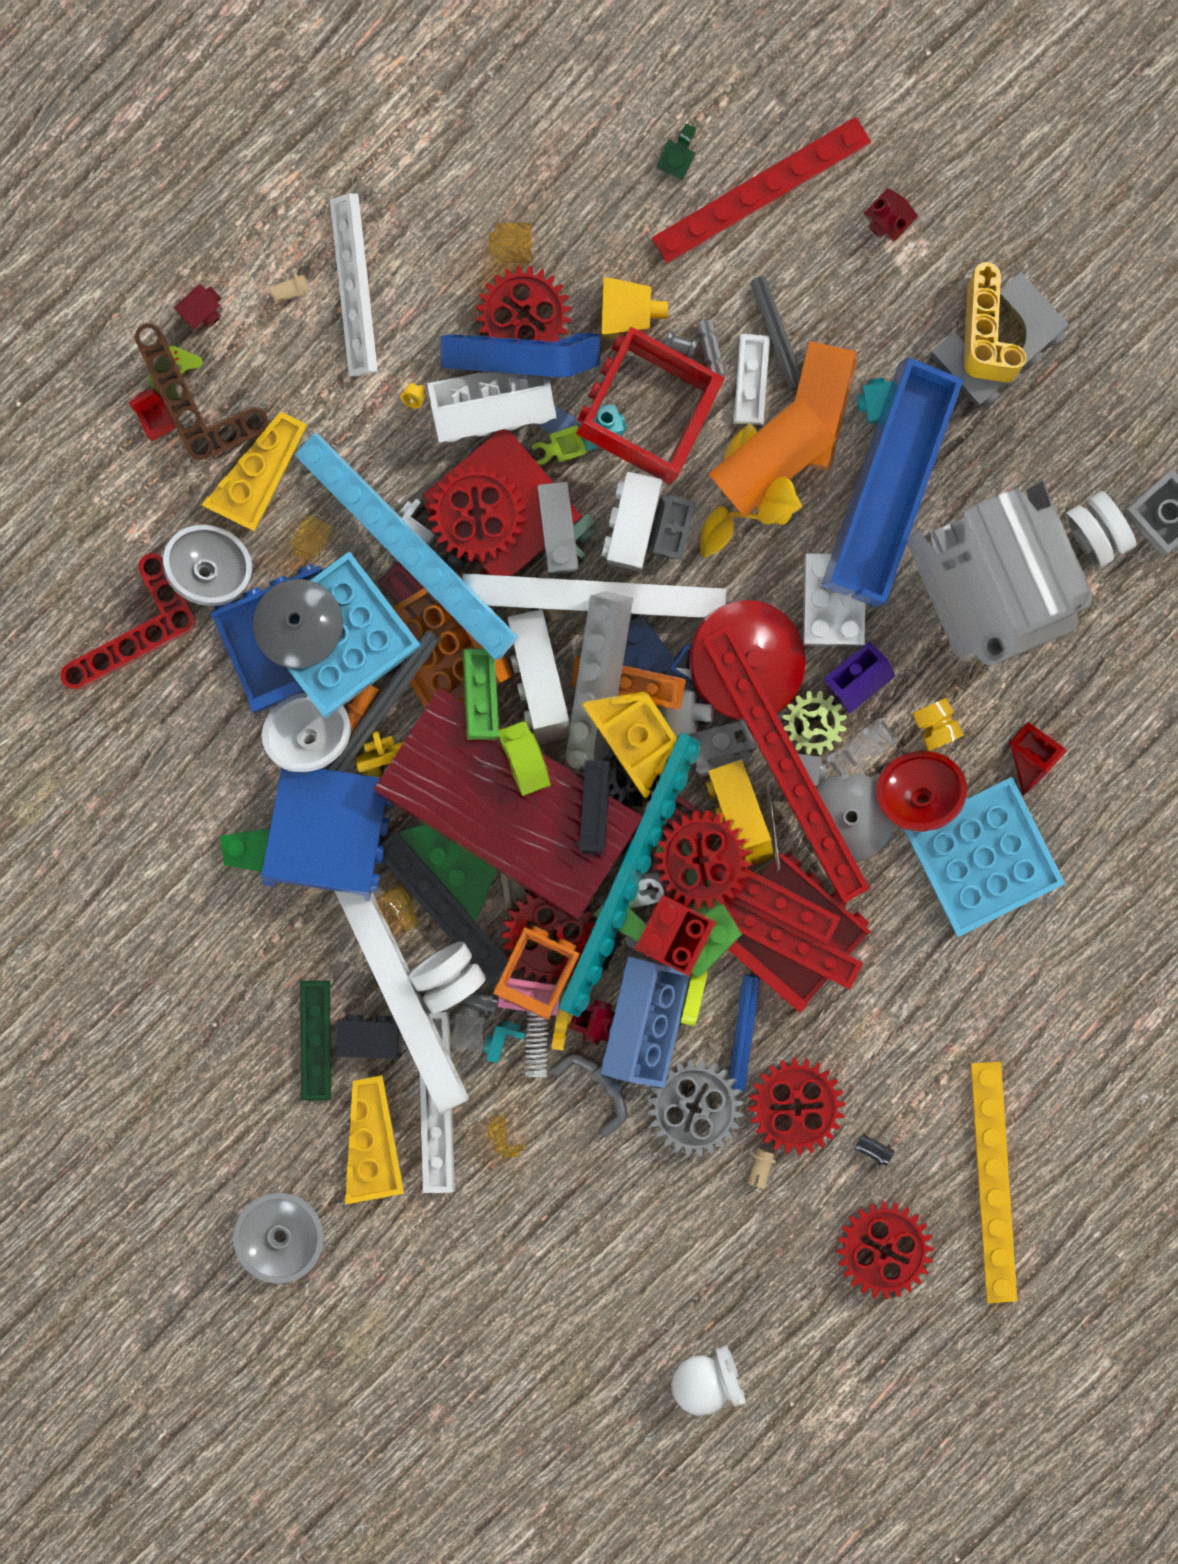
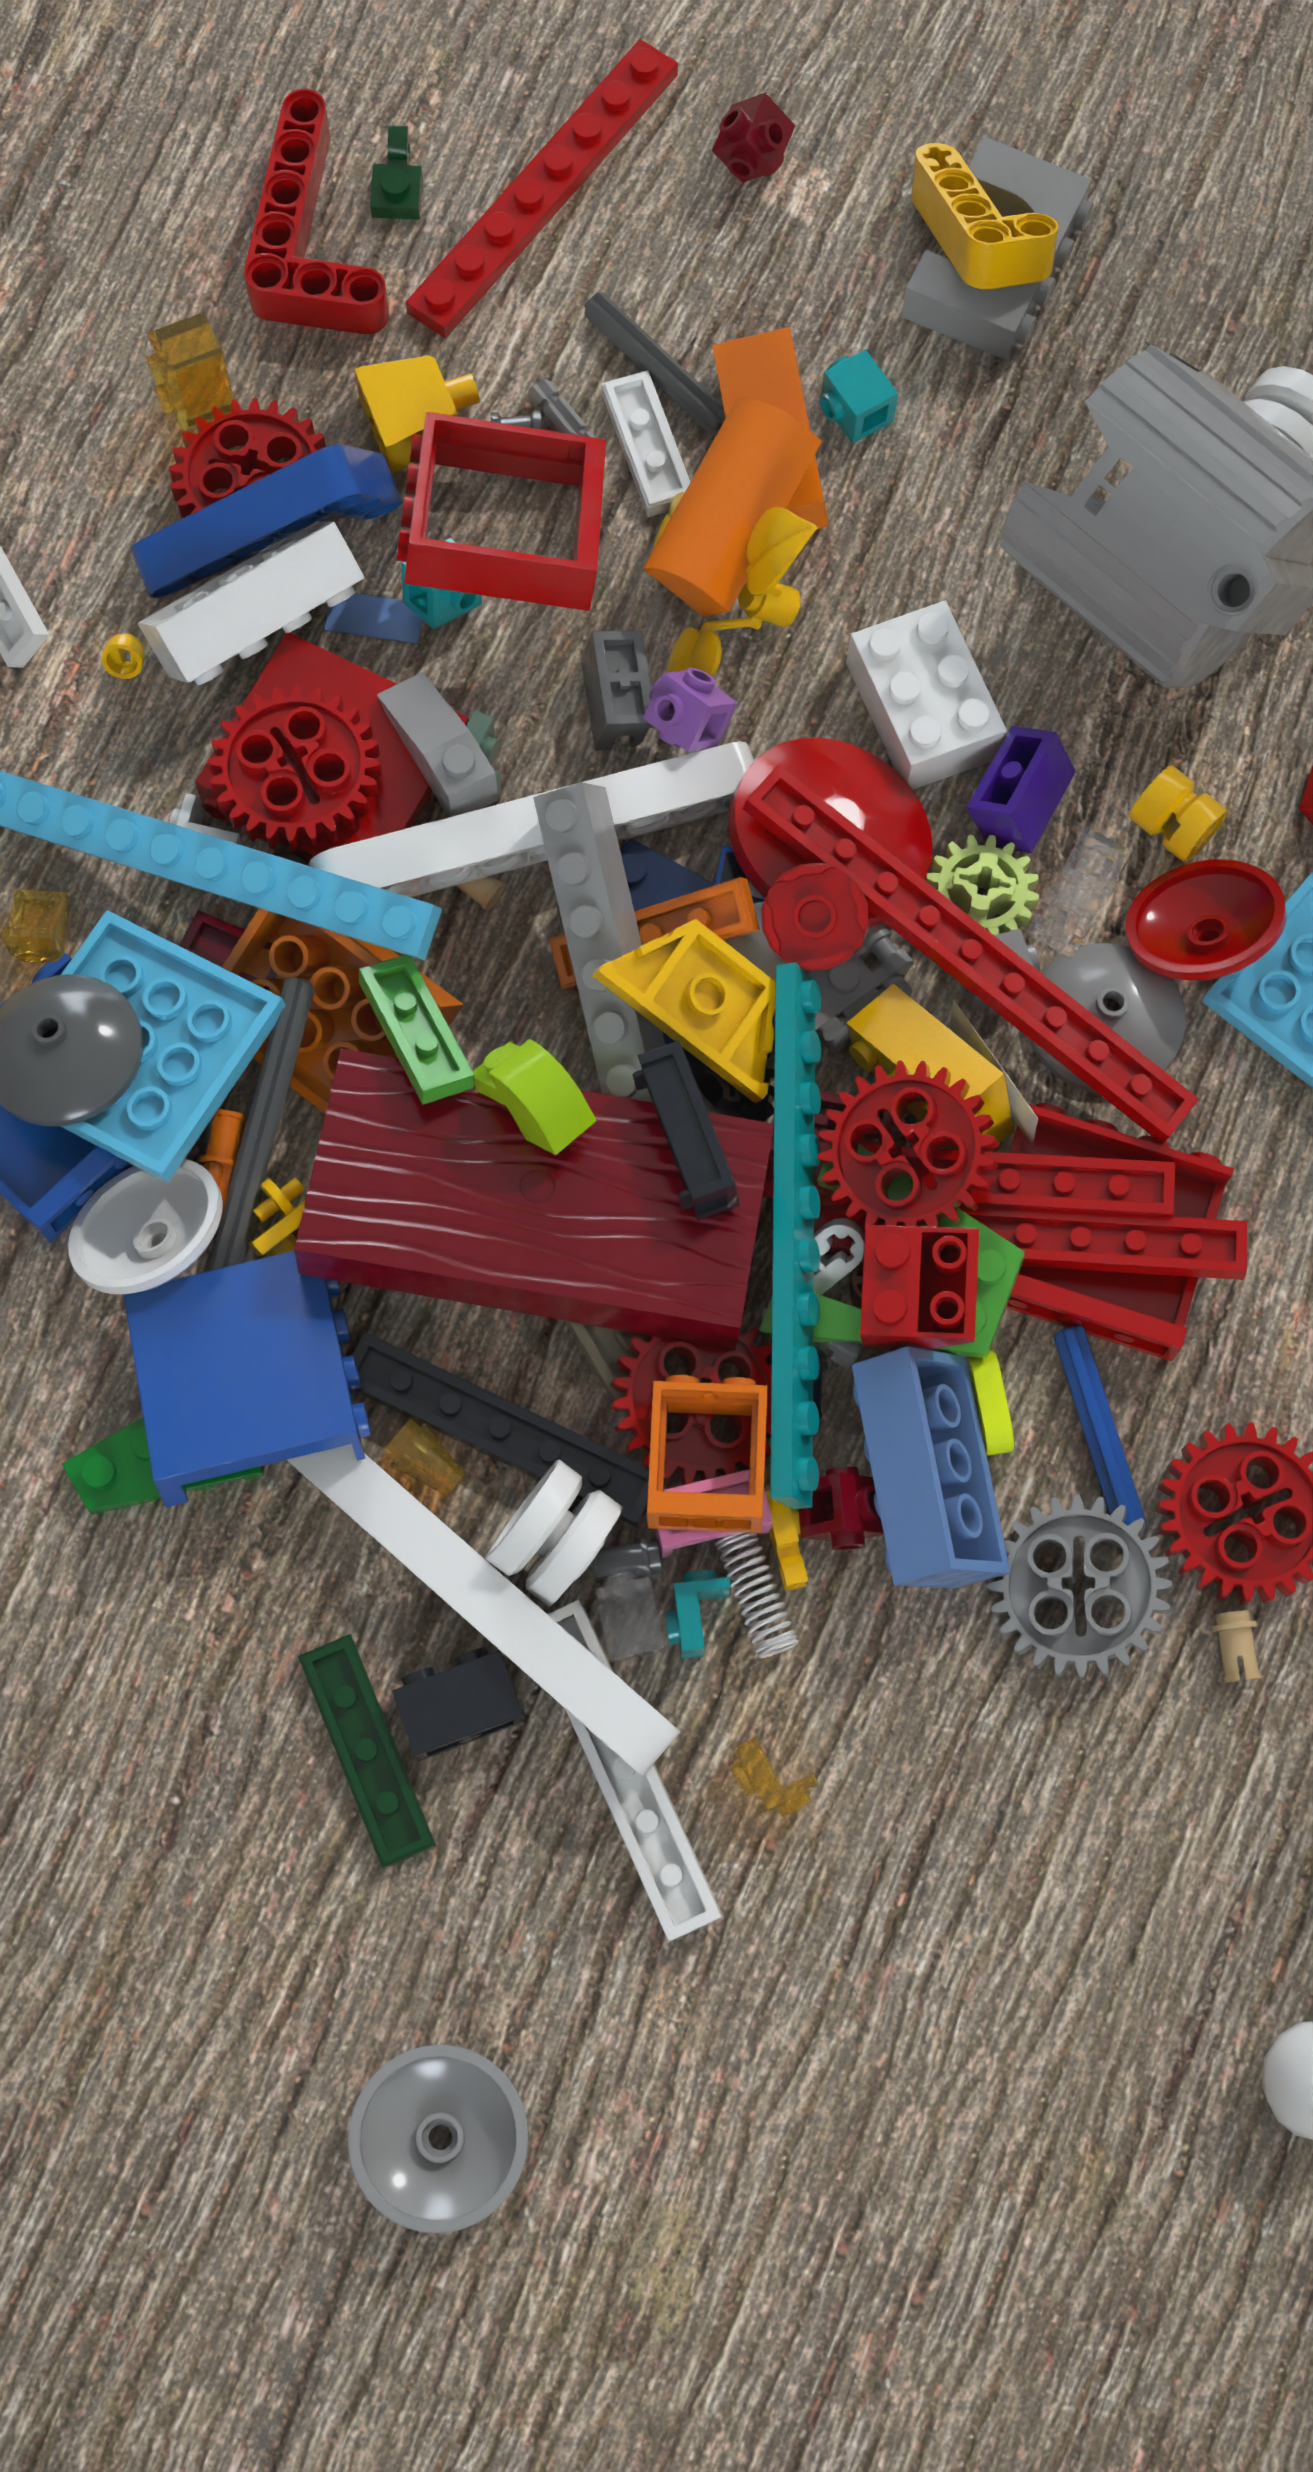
camera: 25 degrees left, 15 degrees down
yellow wing [345,1075,404,1204] -> none
green wing [398,825,496,920] -> none
white wedge [507,609,570,745] -> none
lime plate [531,425,587,465] -> none
flat silver piece [550,1052,628,1138] -> none
white brick [602,471,662,572] -> none
blue piece [821,357,963,607] -> none
none -> red beam [244,88,389,334]
none -> medium lavender brick [643,668,738,752]
none -> red tile [761,863,869,971]

